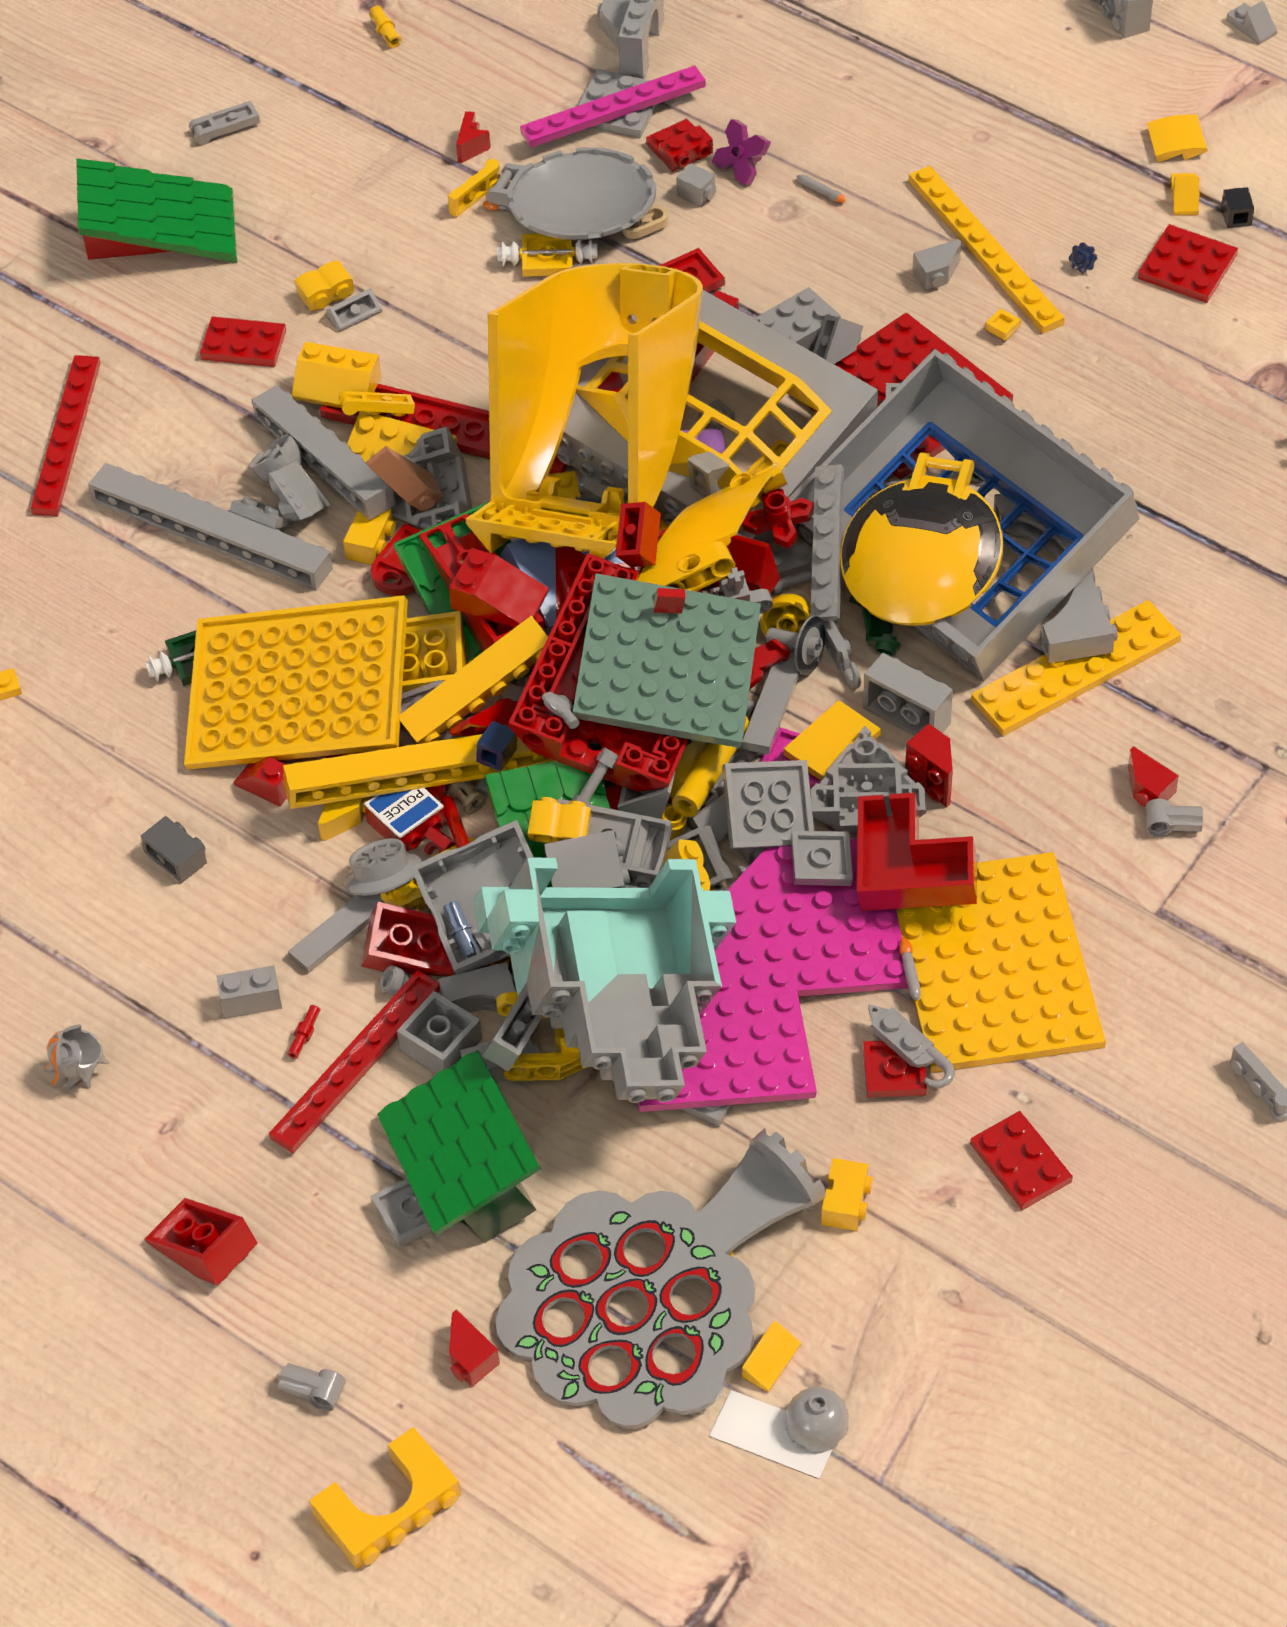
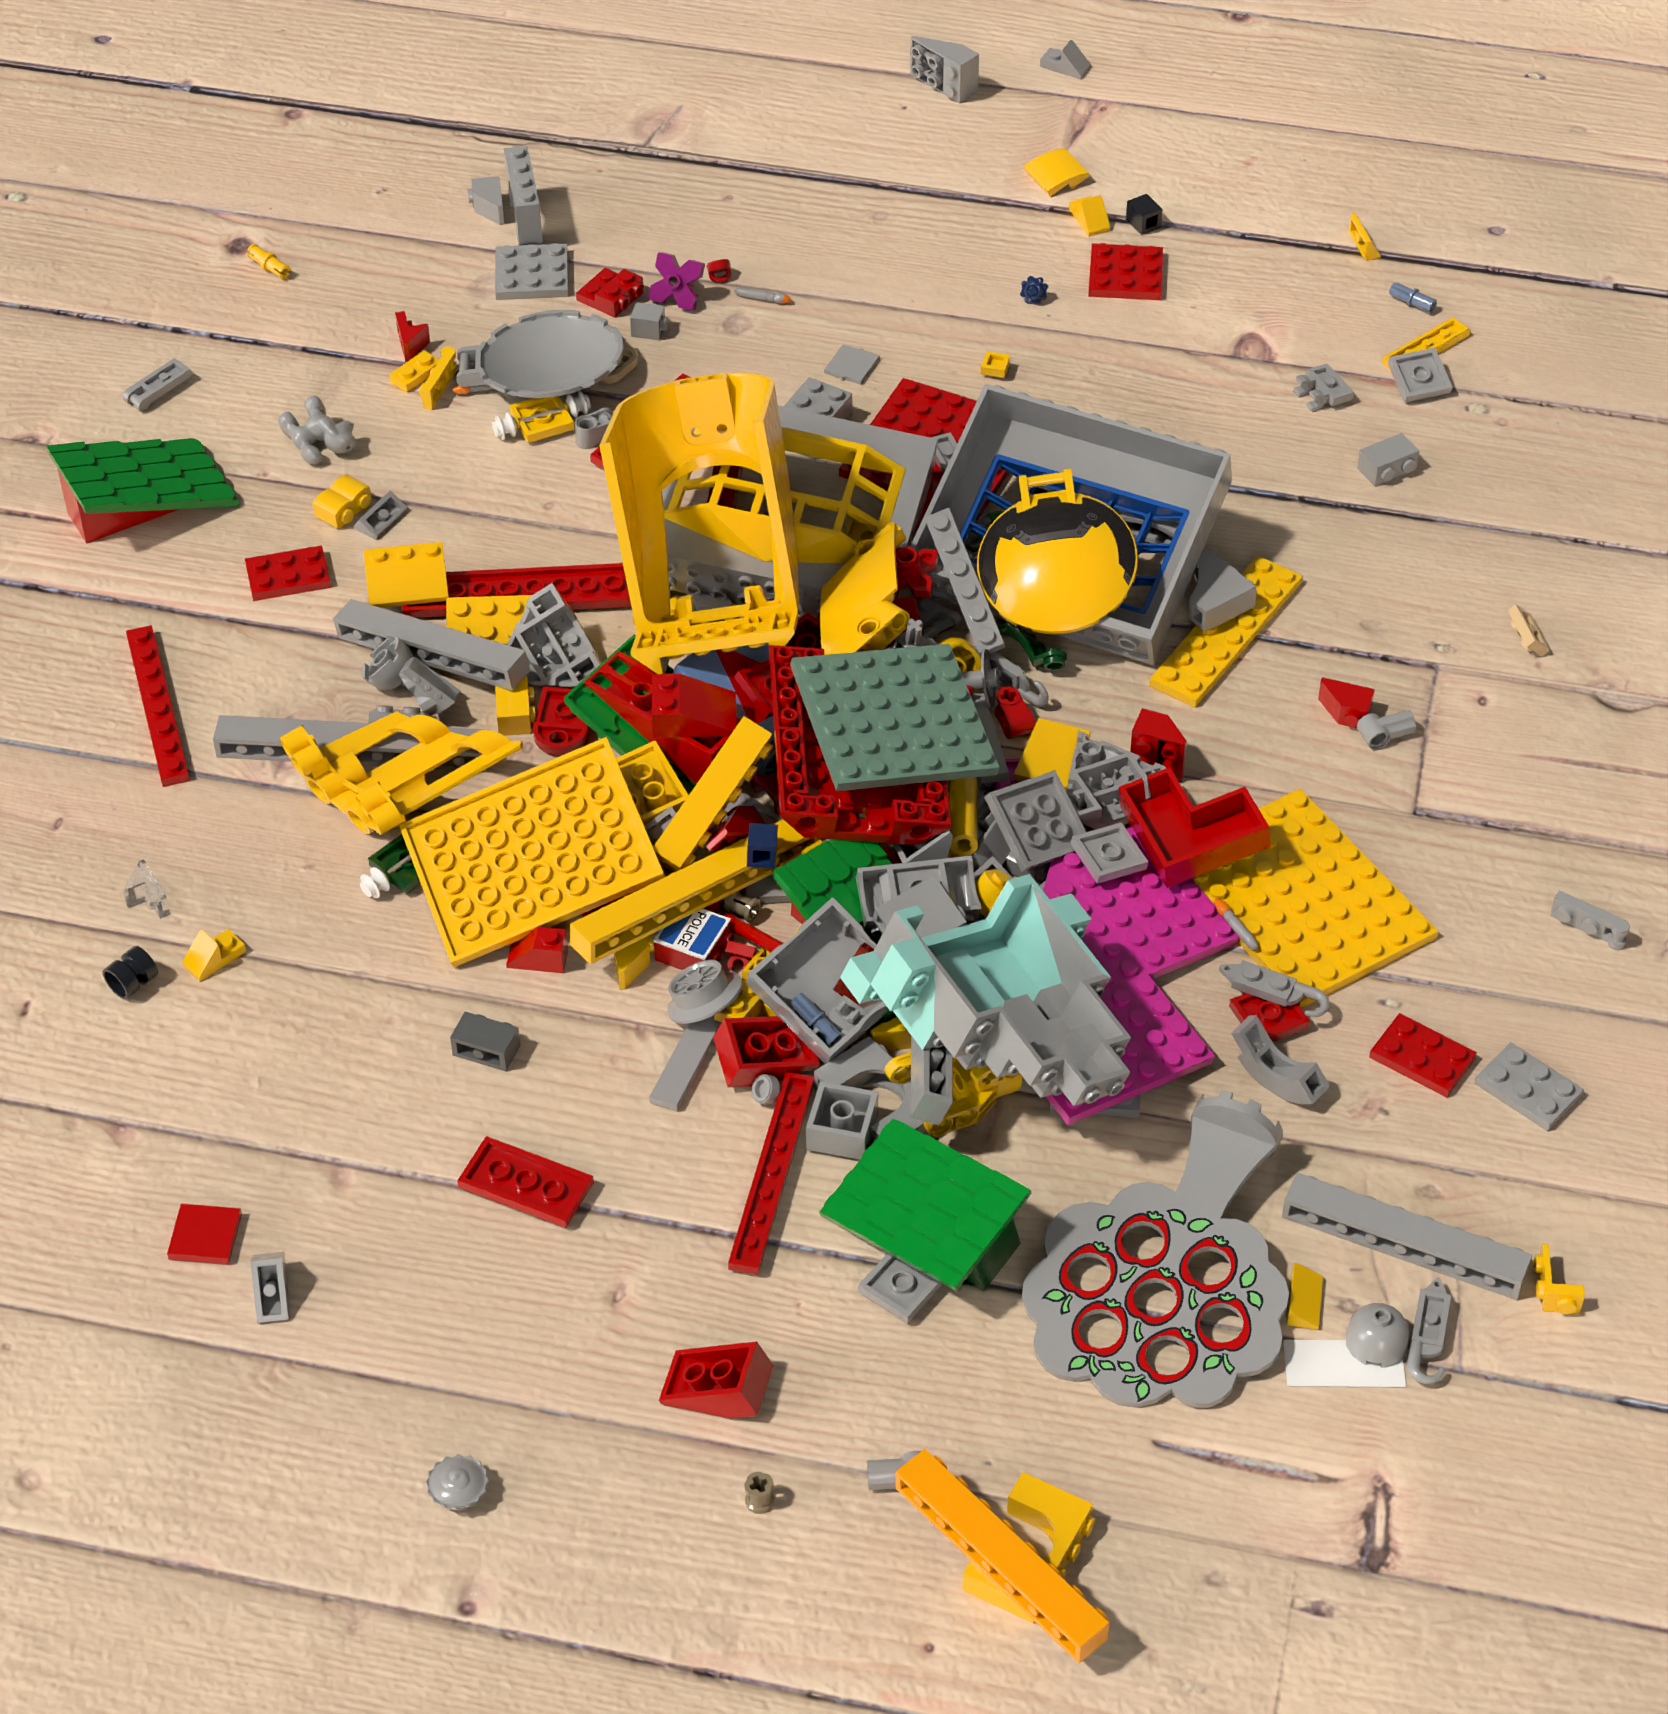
camera: 25 degrees left, 5 degrees down
light grey hair [44,1024,109,1090] -> none
light grey brick [217,965,282,1019] -> none
red bar [287,1005,321,1059] -> none
yellow plate [338,391,415,416] -> none
nougat slope [366,446,443,512] -> none
red slope [449,1309,500,1387] -> none
dark pink plate [520,65,706,148] -> none
yellow brick [528,797,592,843] -> none
light grey rock [542,692,579,729] -> none
light grey bar [571,747,619,805] -> none
red brick [615,502,661,567] -> none
red tile [653,588,686,614] -> none
light grey slope [688,452,730,497] -> none
light grey slope [813,314,863,364] -> none
yellow brick [821,1158,873,1231] -> none
light grey brick [863,653,953,736] -> none
yellow plate [909,165,1065,334] -> none
light grey slope [913,239,961,291] -> none
none -> light grey animal [278,396,356,465]
none -> yellow panel [279,711,523,835]
none -> yellow plate [389,350,440,393]
none -> red plate [457,1136,594,1228]
none -> red tile [706,259,732,283]
none -> dark tan bush [744,1472,774,1514]
none -> light grey piece [824,344,879,385]
none -> light orange brick [896,1449,1110,1664]
none -> red piece [995,687,1035,739]
none -> light grey arch [1231,1015,1330,1104]
none -> light grey brick [1282,1173,1532,1300]
none -> light grey plate [1407,1277,1452,1384]
none -> light grey plate [1475,1042,1584,1131]
none -> yellow bracket [1534,1243,1585,1314]

